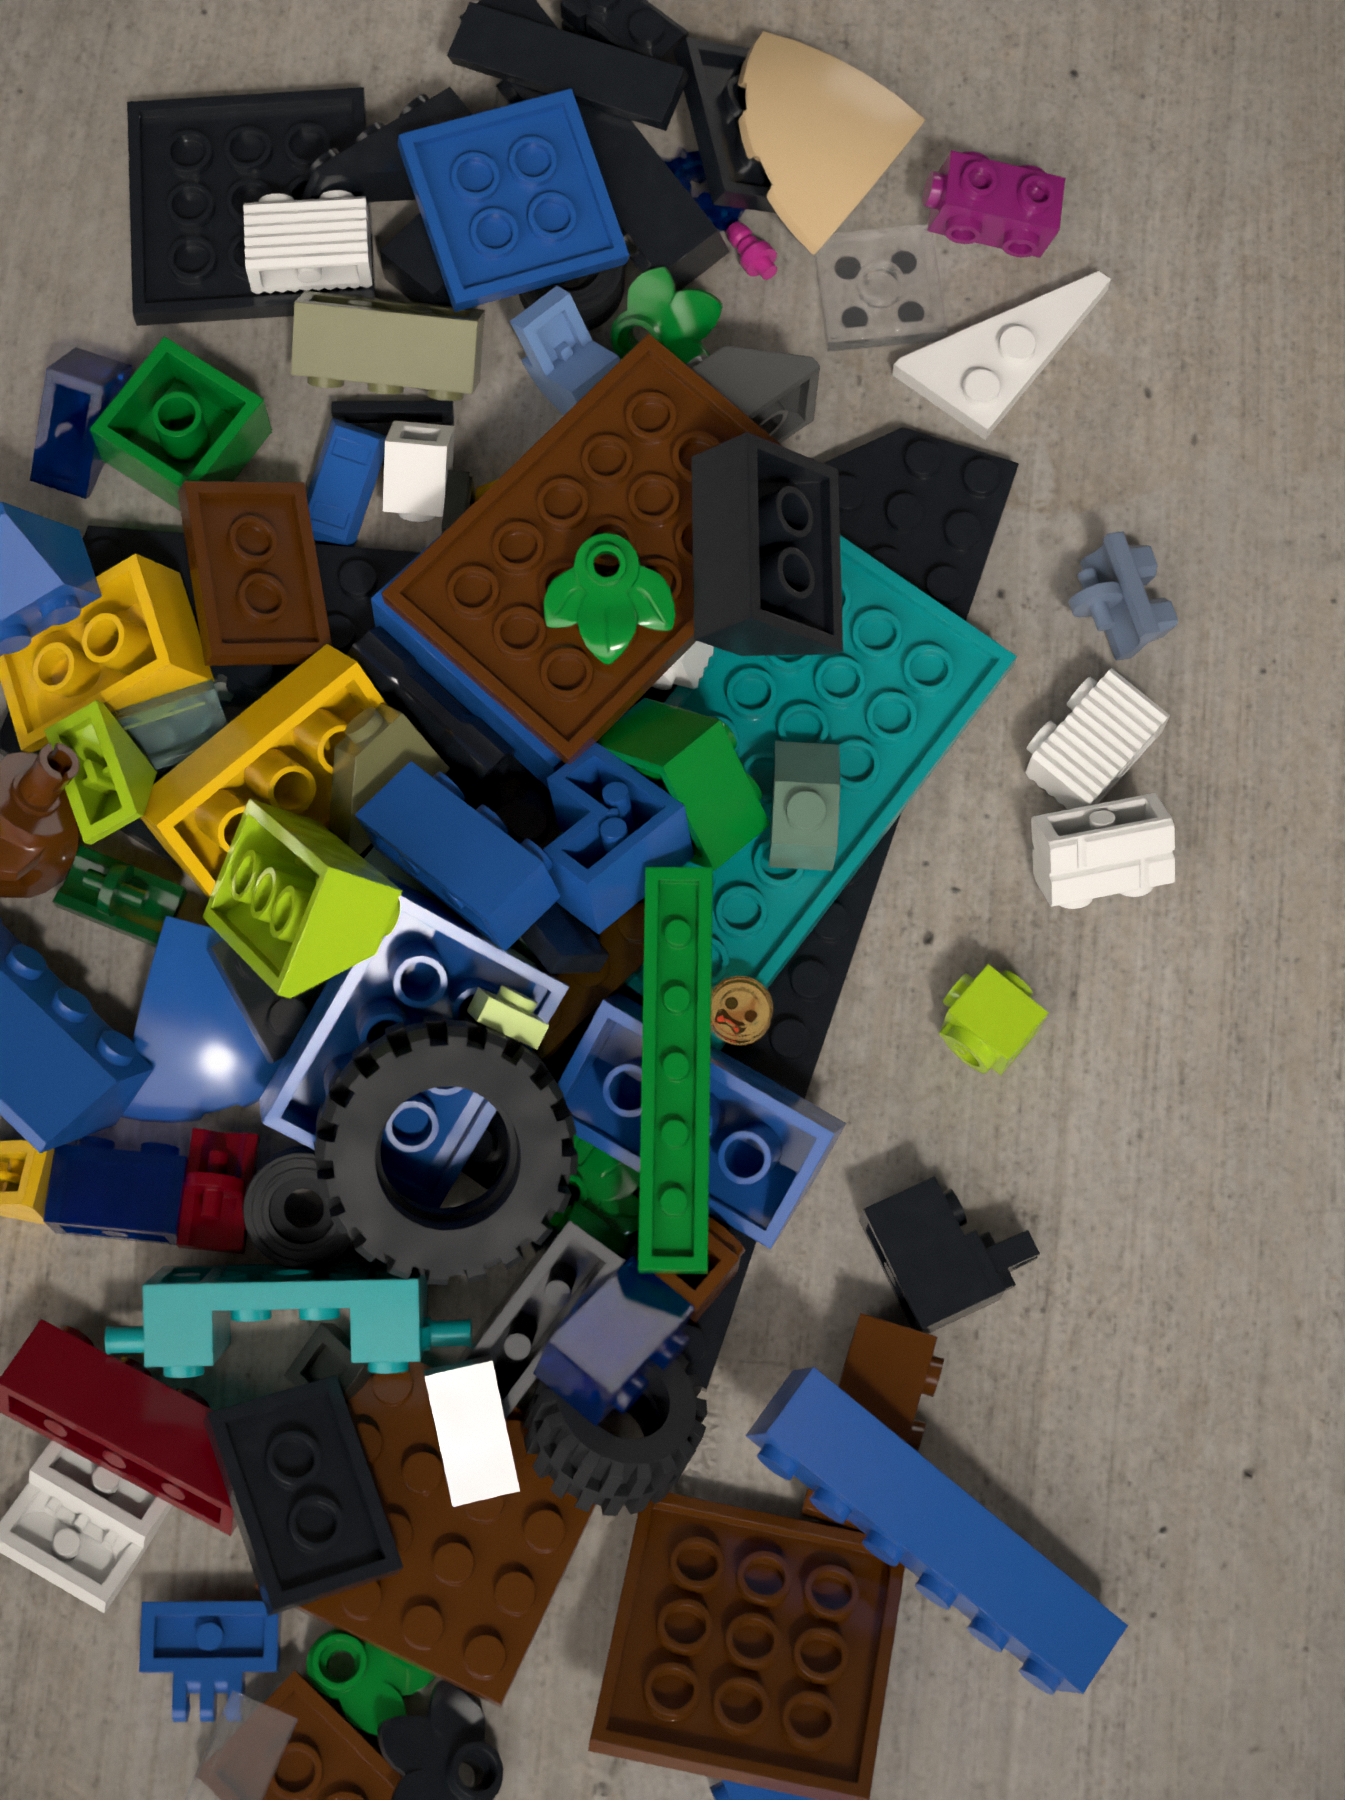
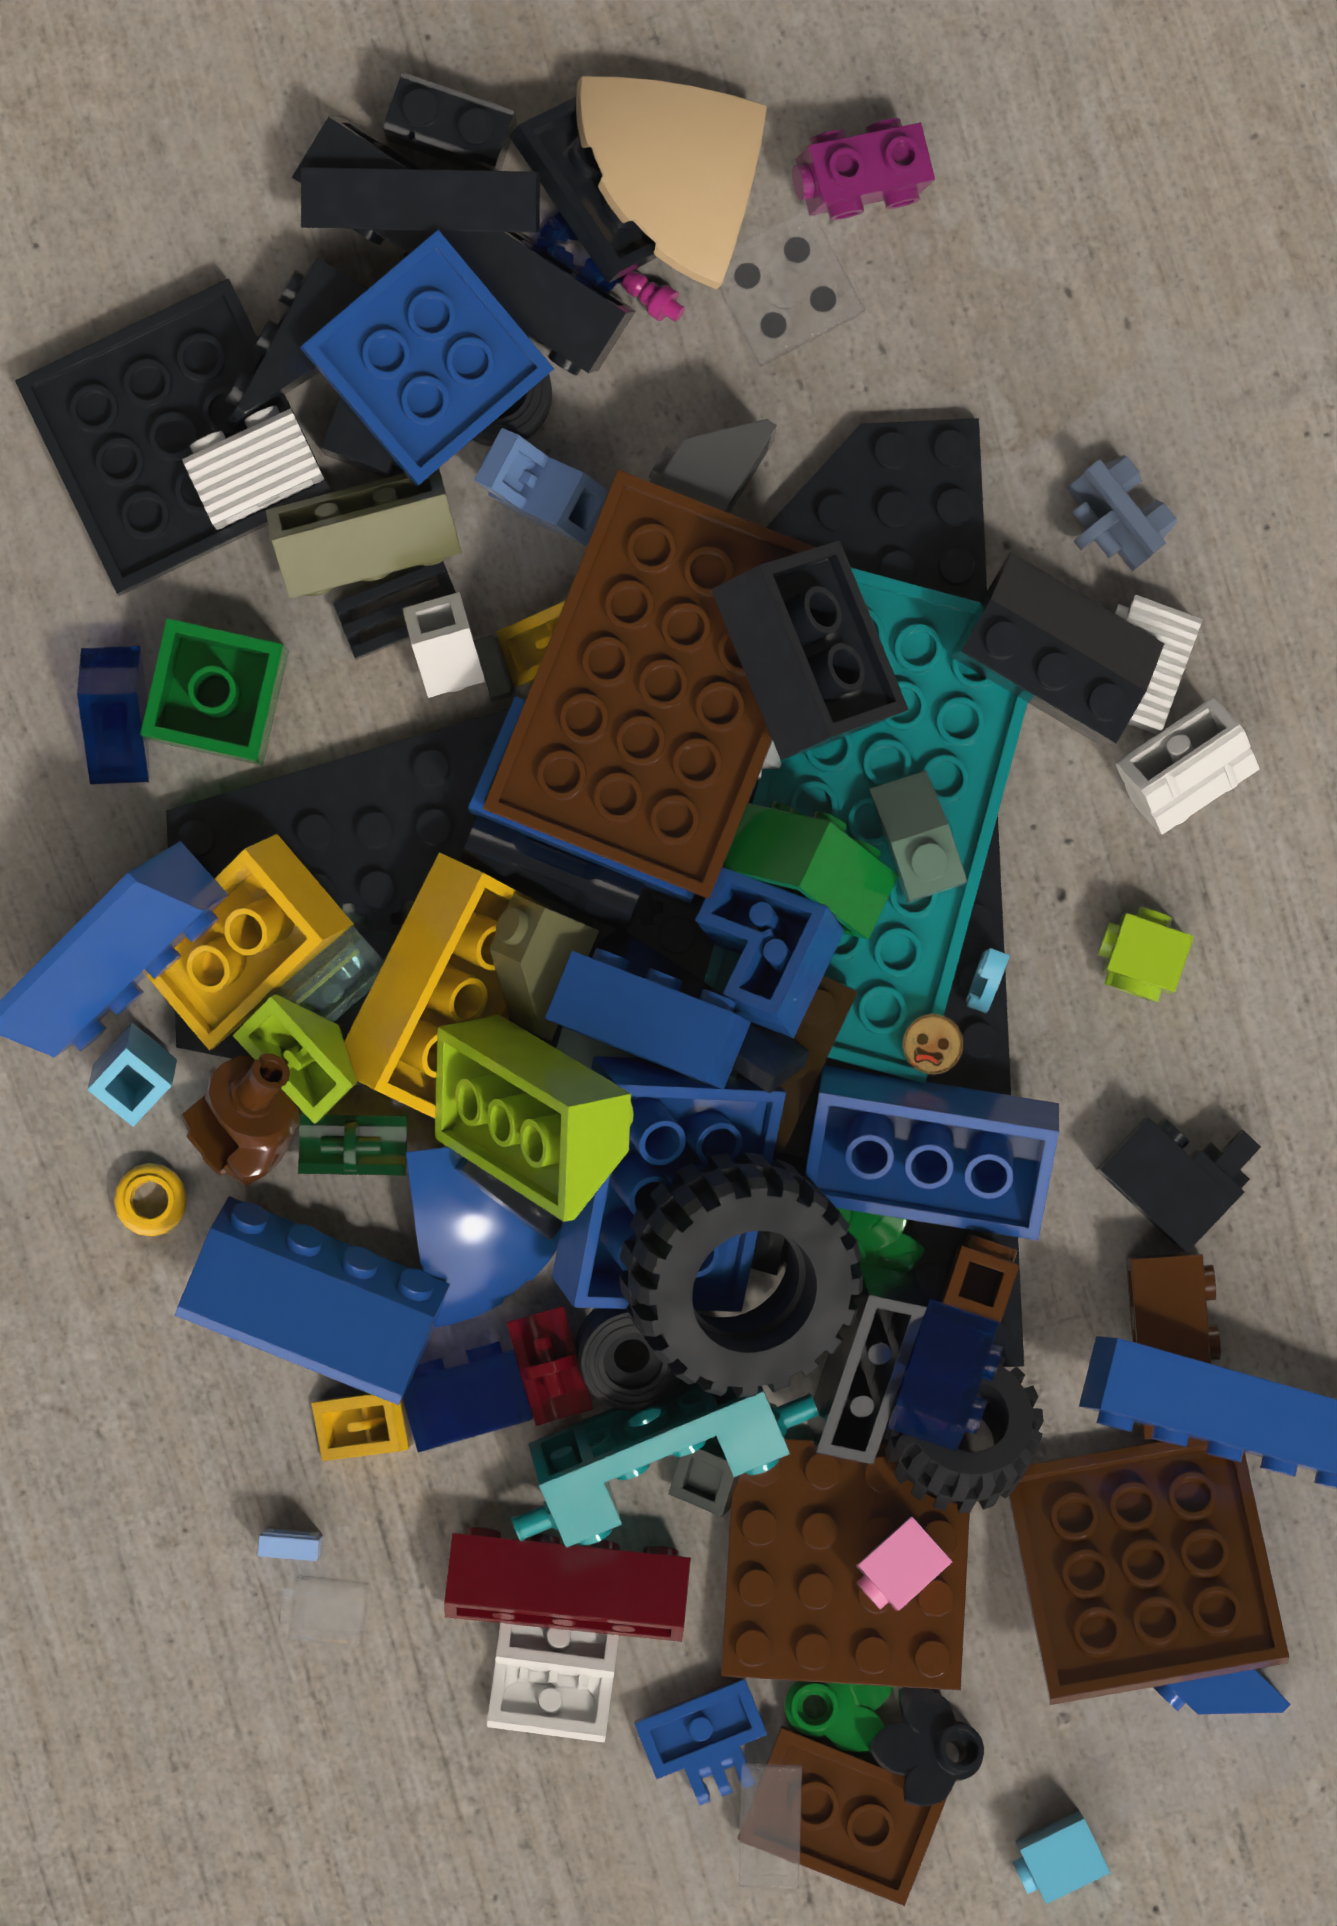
camera: 20 degrees left, 15 degrees up
reddish brown plate [178,481,332,666] -> none
black plate [203,1375,403,1616] -> none
blue tile [307,418,387,547] -> none
tile [423,1355,520,1507] -> none
yellowish green plate [467,985,549,1050] -> none
green plate [544,533,675,665] -> none
green plate [610,266,723,364] -> none
green plate [638,867,713,1274] -> none
white wing [892,271,1111,440] -> none
none -> bright pink brick [856,1517,952,1611]
none -> black slope [950,552,1165,747]
none -> medium azure tile [965,948,1010,1013]

